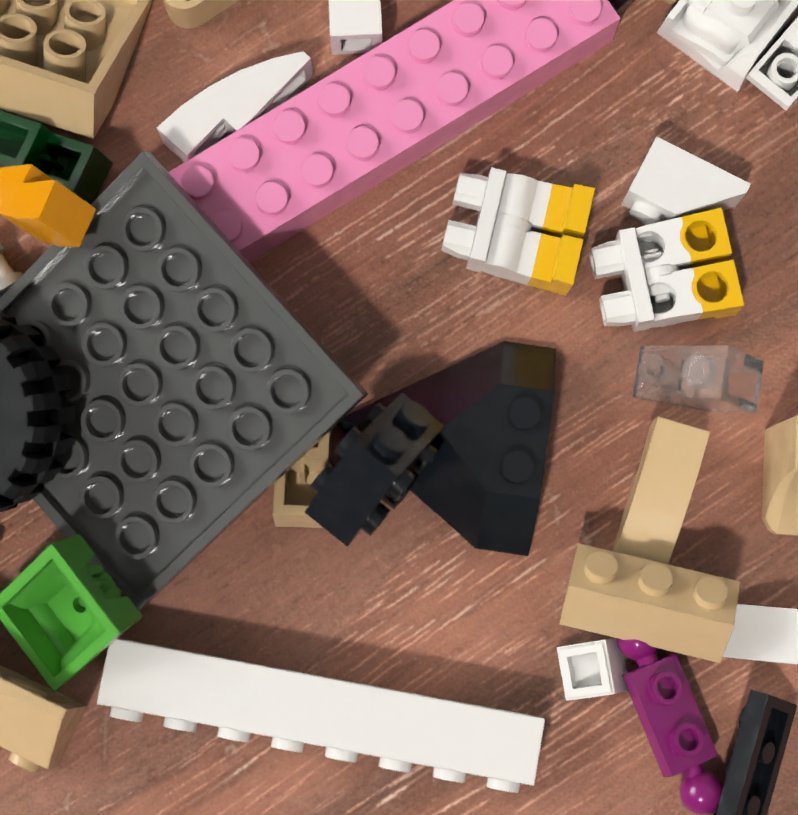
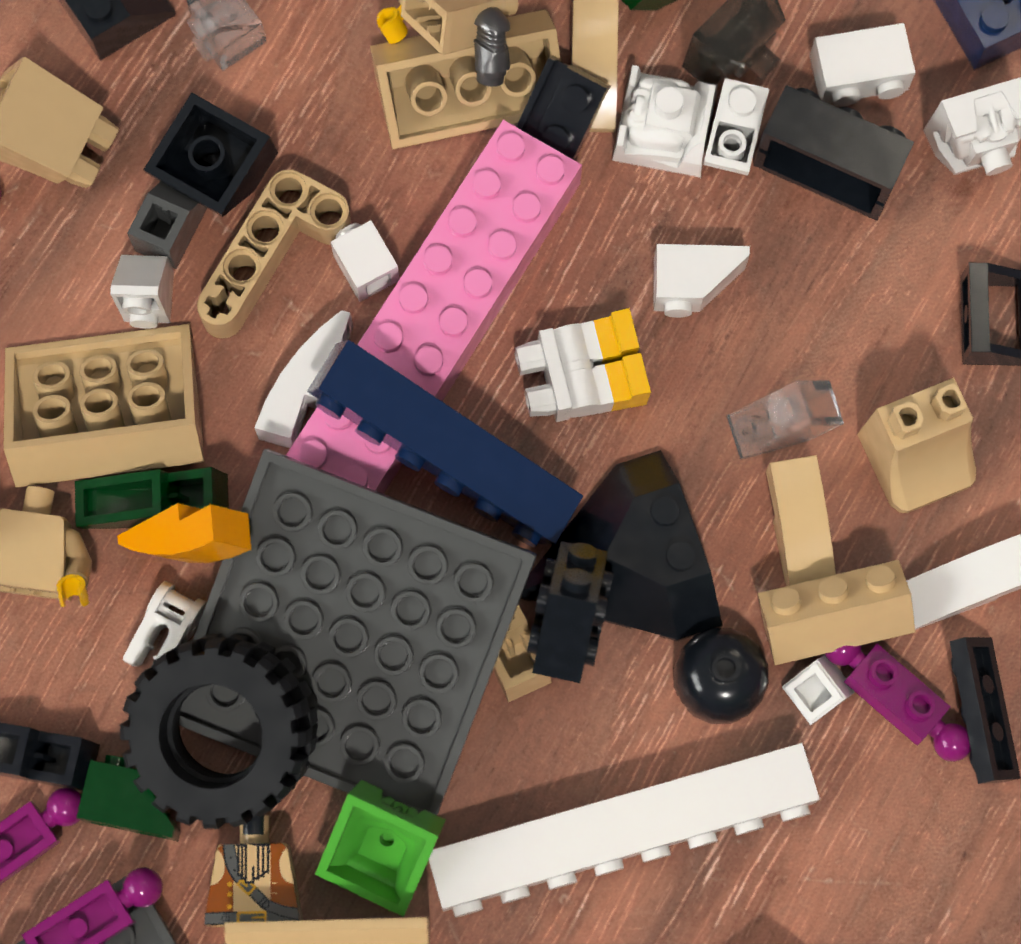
camera: 25 degrees left, 5 degrees down
white hips [589,207,744,332] -> none
none -> dark blue brick [307,339,583,547]
none -> black cylinder [673,628,769,724]

